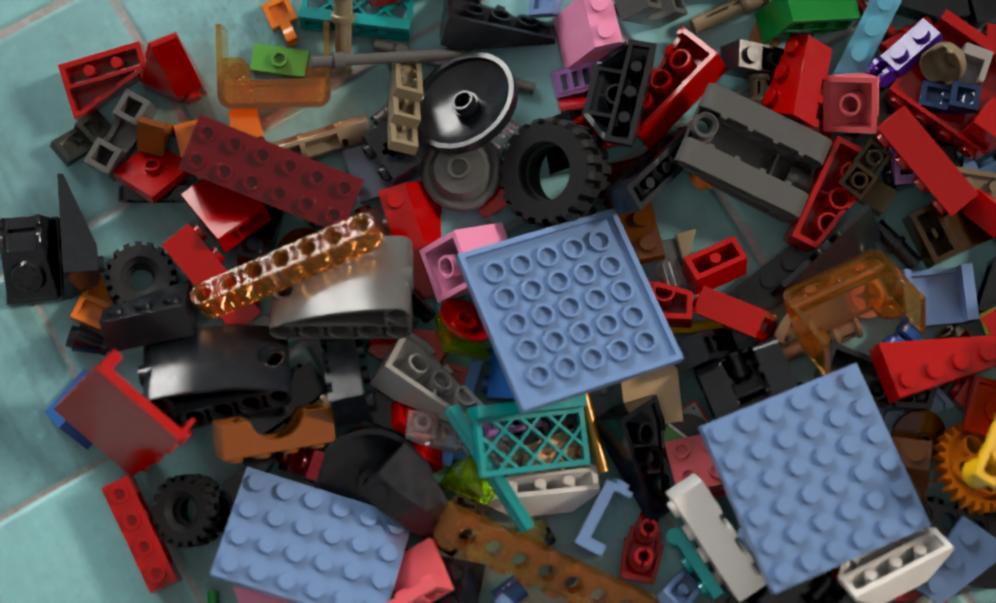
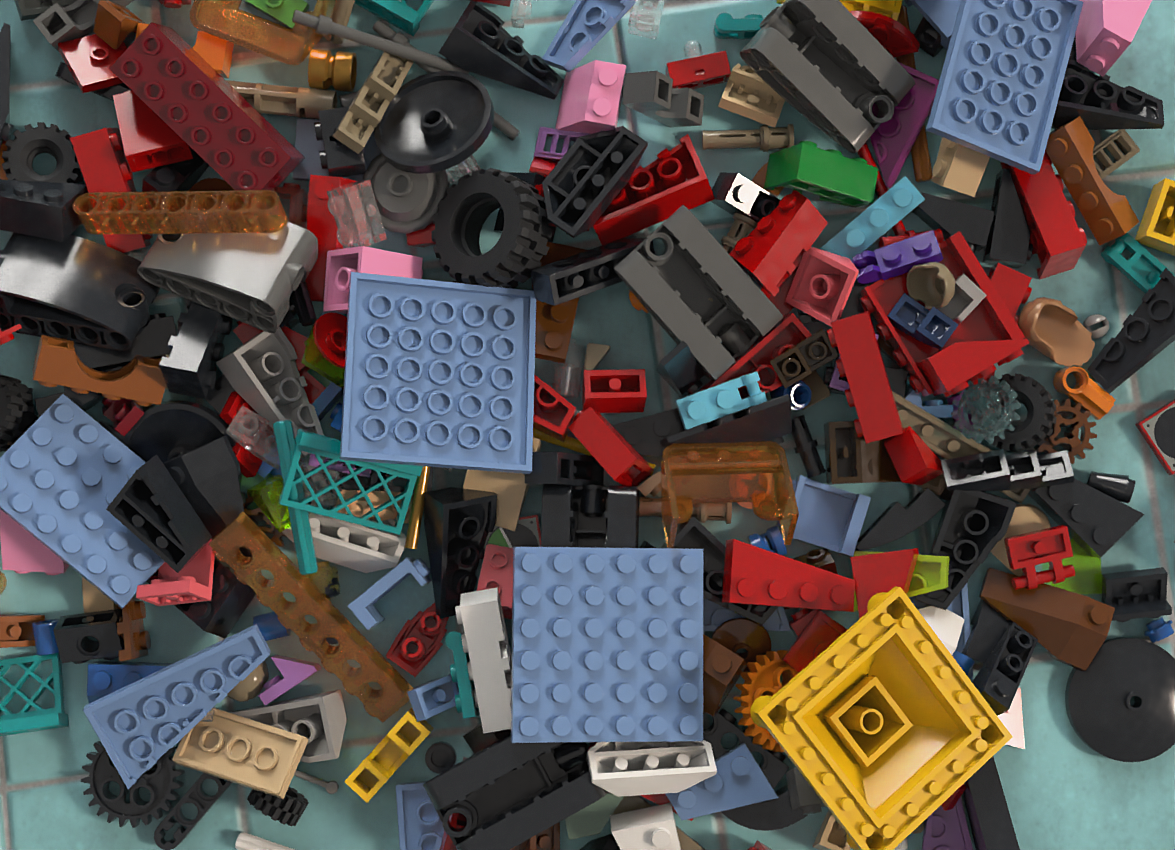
camera: 25 degrees right, 5 degrees up
none -> black wedge [106,454,212,573]
none -> pearl gold wheel [308,49,357,92]
none -> clear brick [326,180,387,249]
none -> black slope [656,340,705,397]
none -> medium azure plate [675,371,767,430]
none -> blue cone [770,380,812,410]

